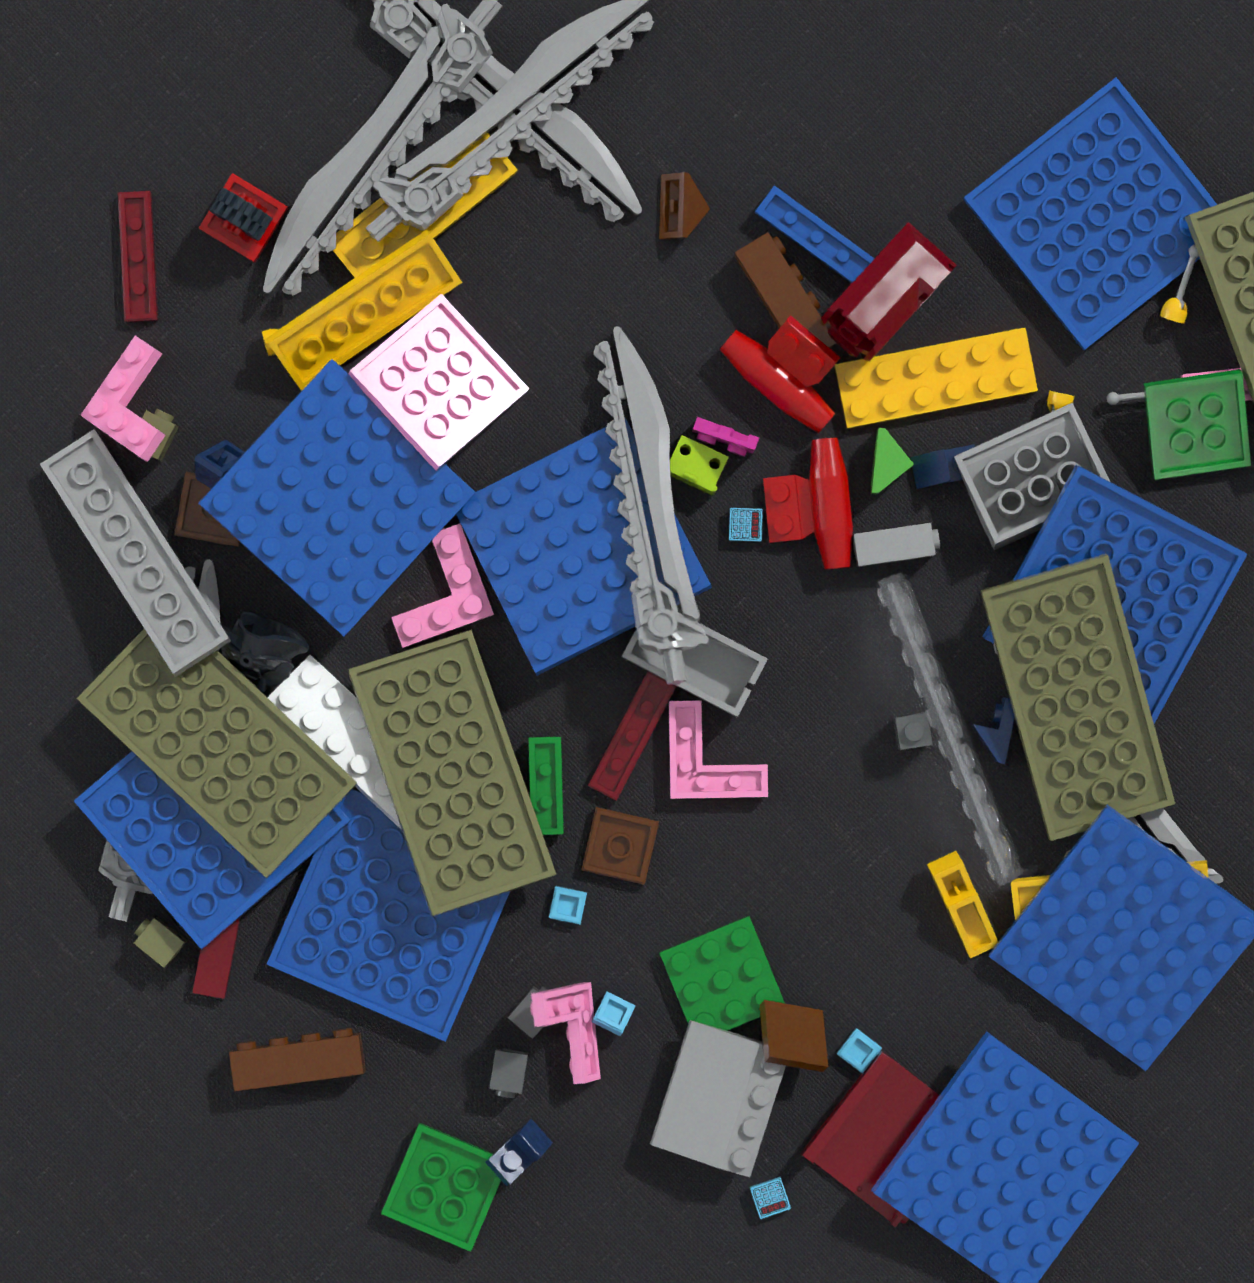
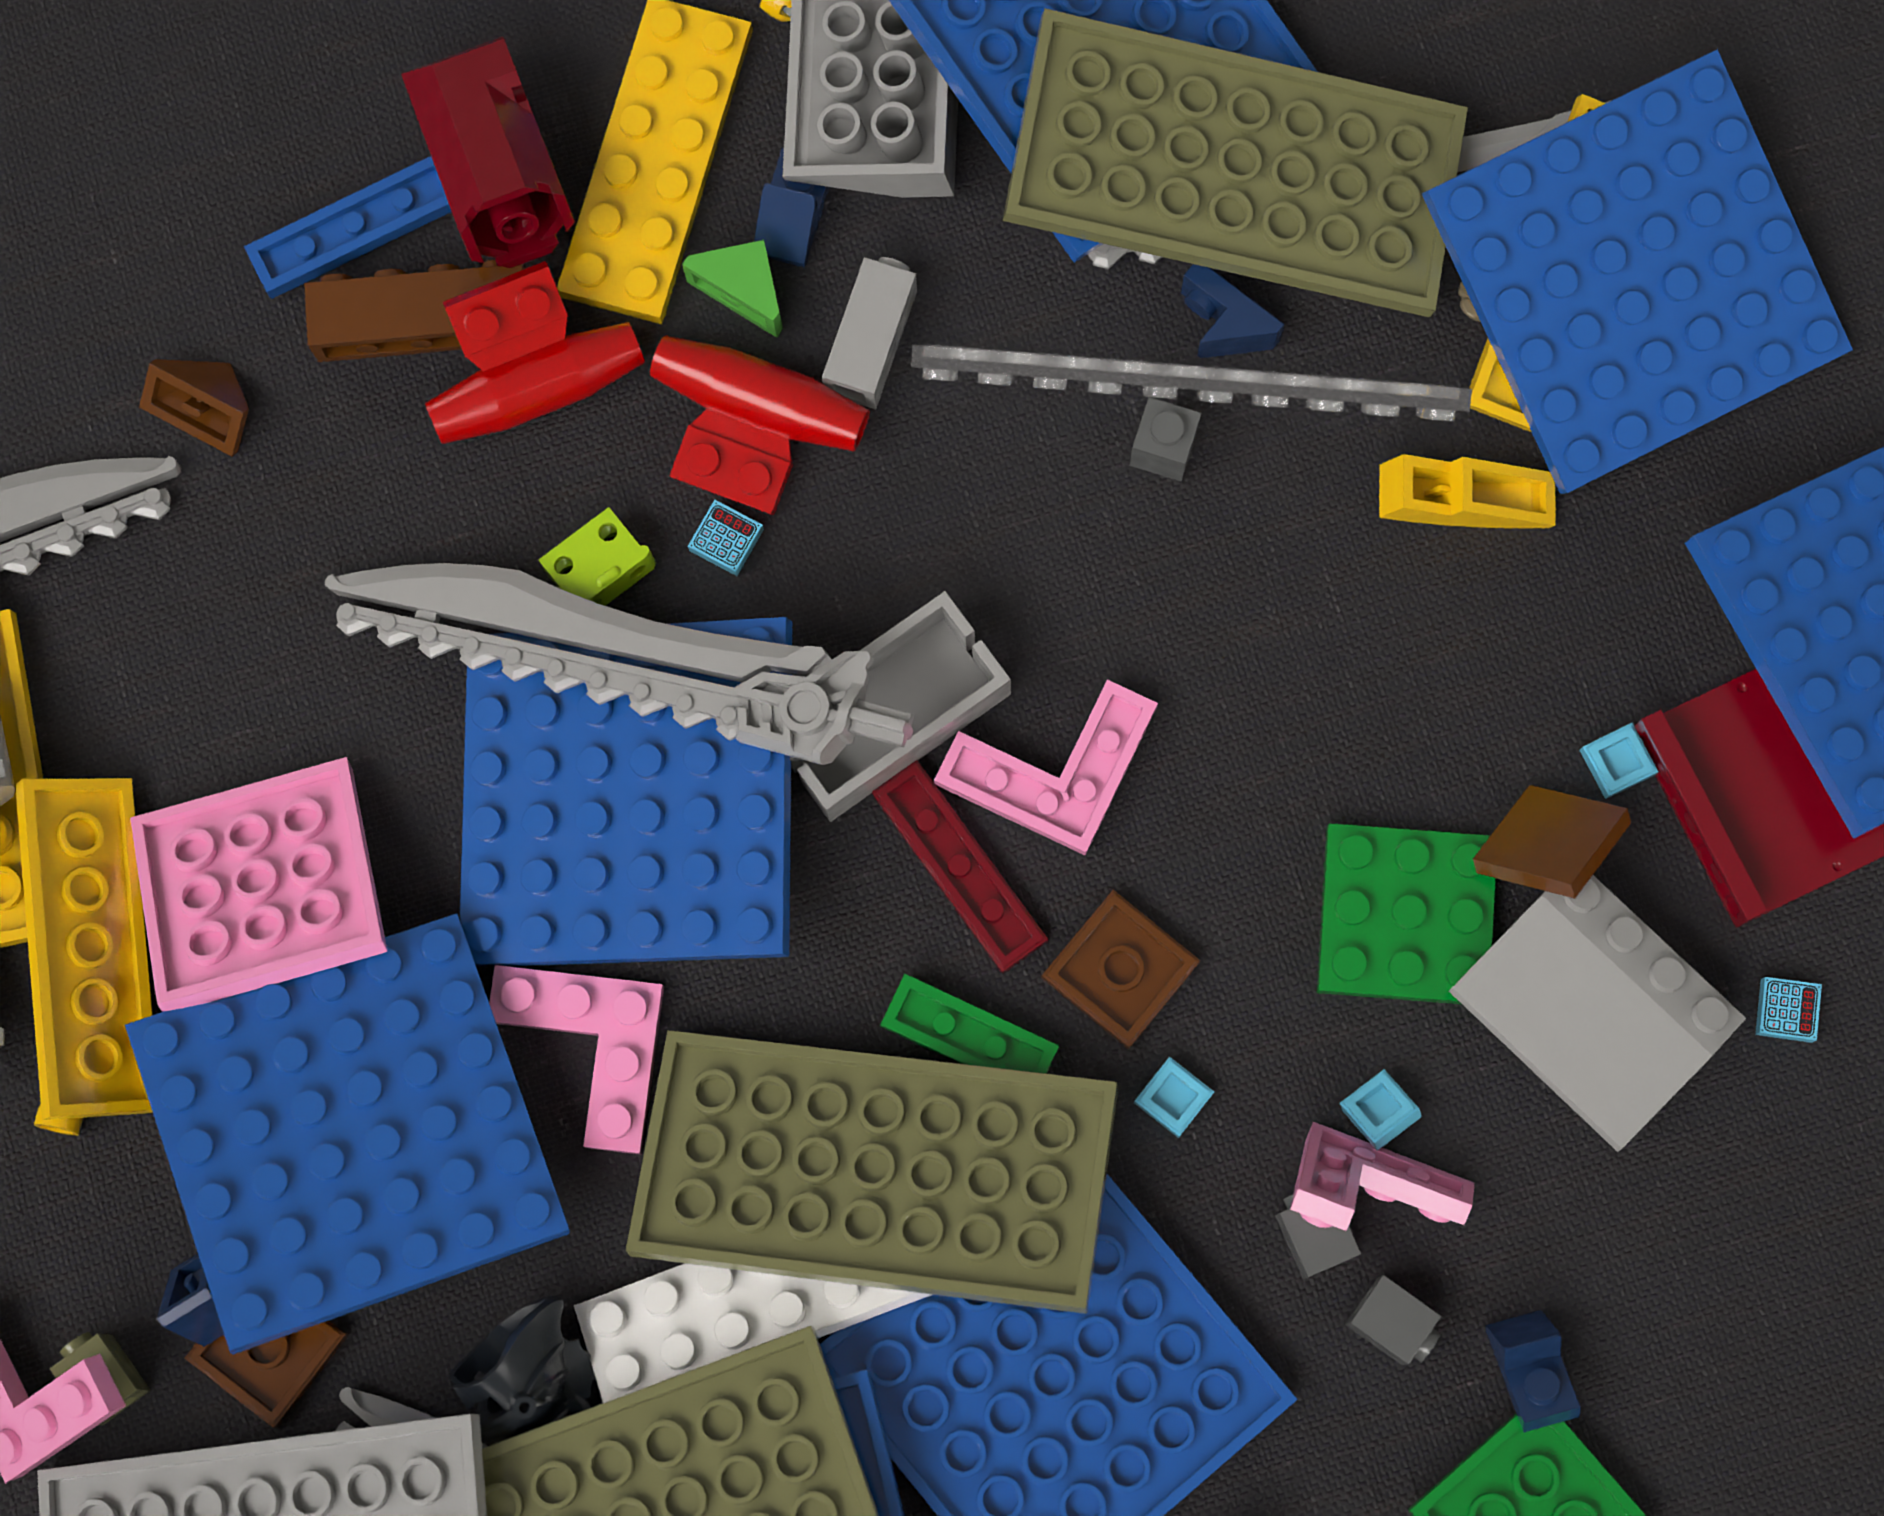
camera: 60 degrees left, 10 degrees down
dark pink wing [692,417,759,457] -> none

